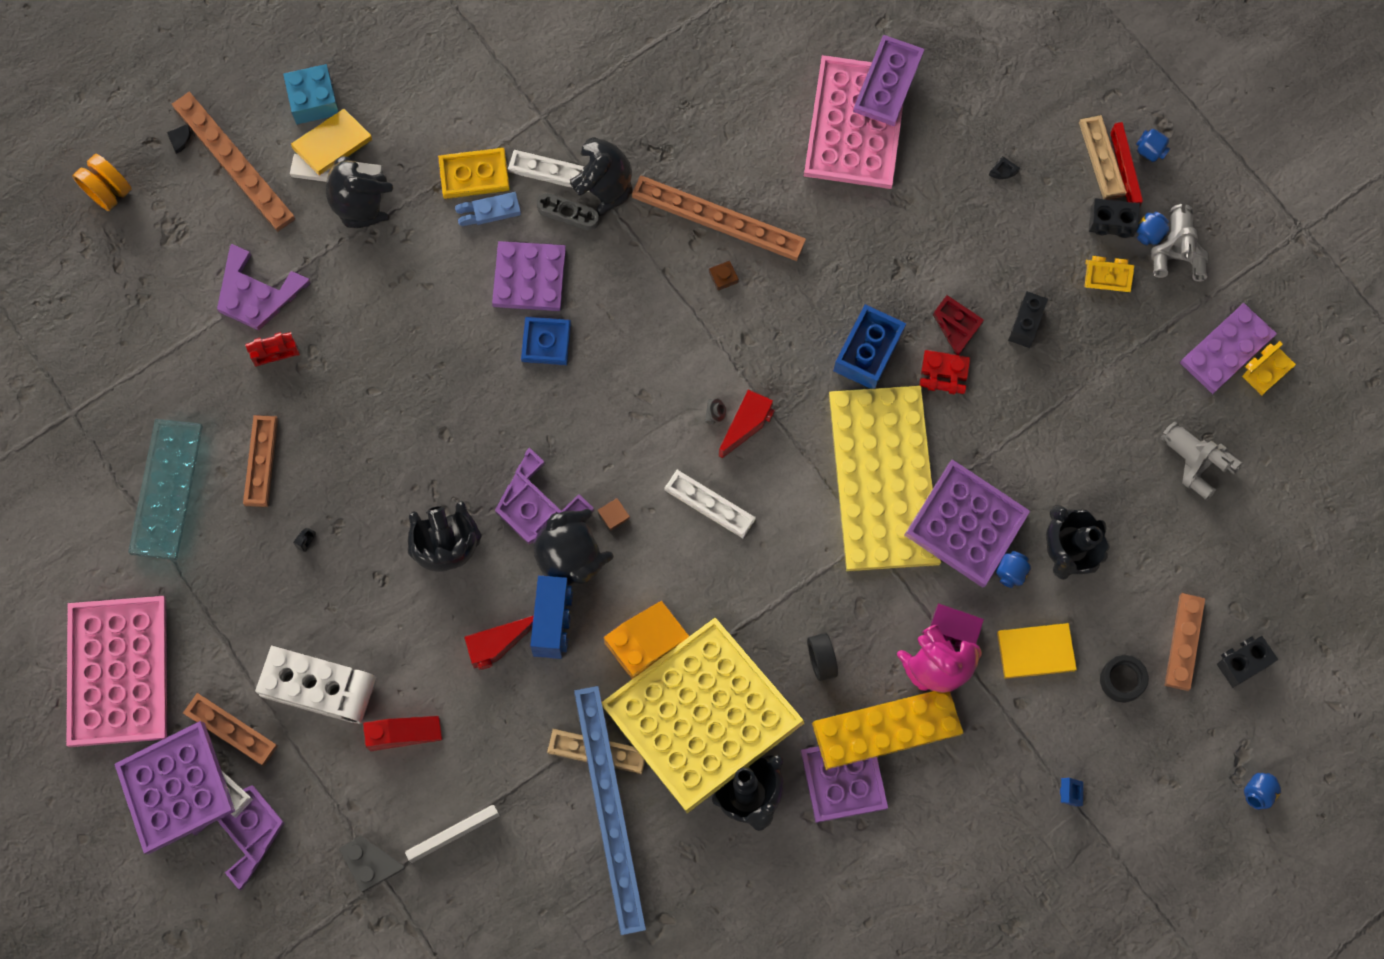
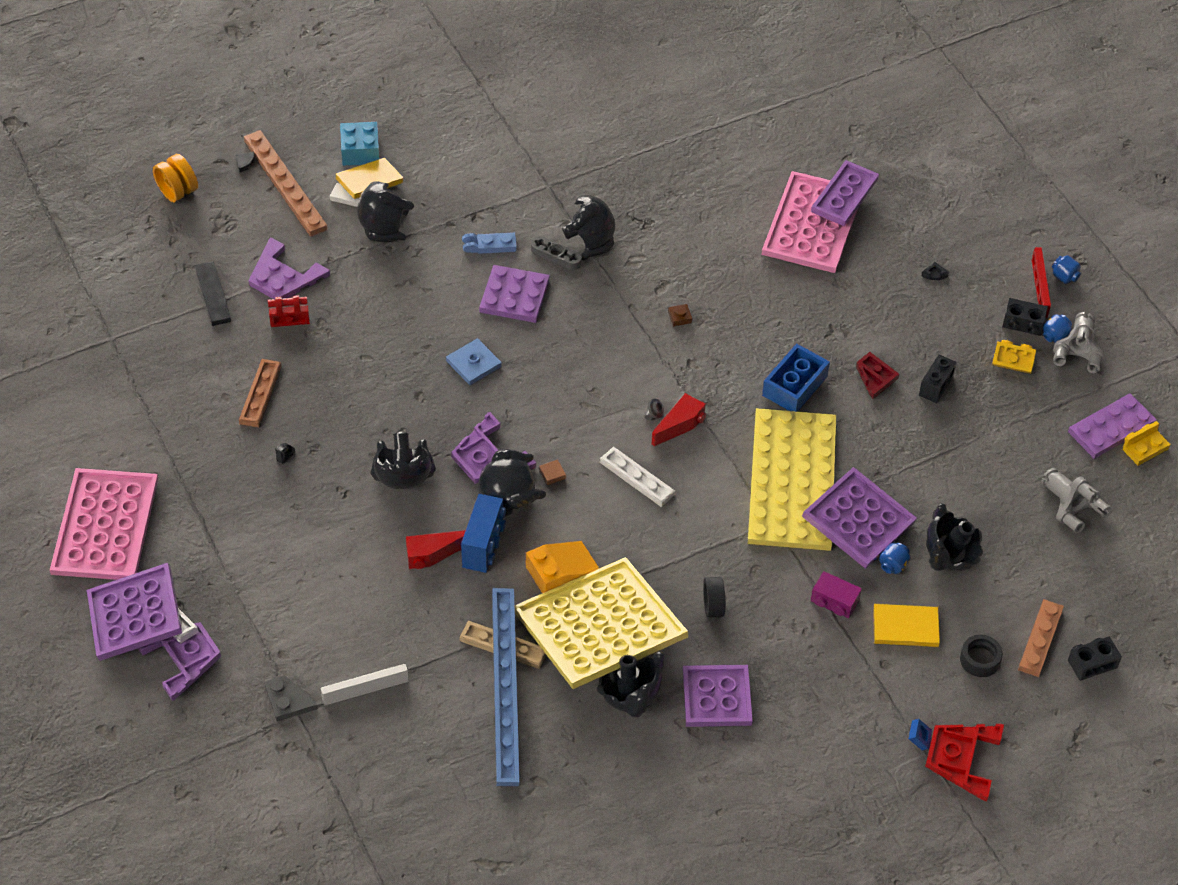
camera: 10 degrees right, 20 degrees down
clear light blue plate [128,419,203,560] -> none
nougat plate [183,693,278,766] -> none
white hinge [255,646,377,724] -> none
red slope [363,716,442,752] -> none
yellow tile [438,148,510,199] -> none
white tile [508,150,589,192] -> none
blue tile [521,317,571,365] -> none
nougat plate [632,175,806,261] -> none
yellow plate [812,691,963,770] -> none
dark pink piece [897,624,982,693] -> none
red plate [919,350,970,395] -> none
tan tile [1079,115,1126,200] -> none
blue head [1244,773,1281,810] -> none
none -> black tile [195,261,231,326]
none -> medium blue plate [446,338,501,385]
none -> red wing [925,724,1004,802]

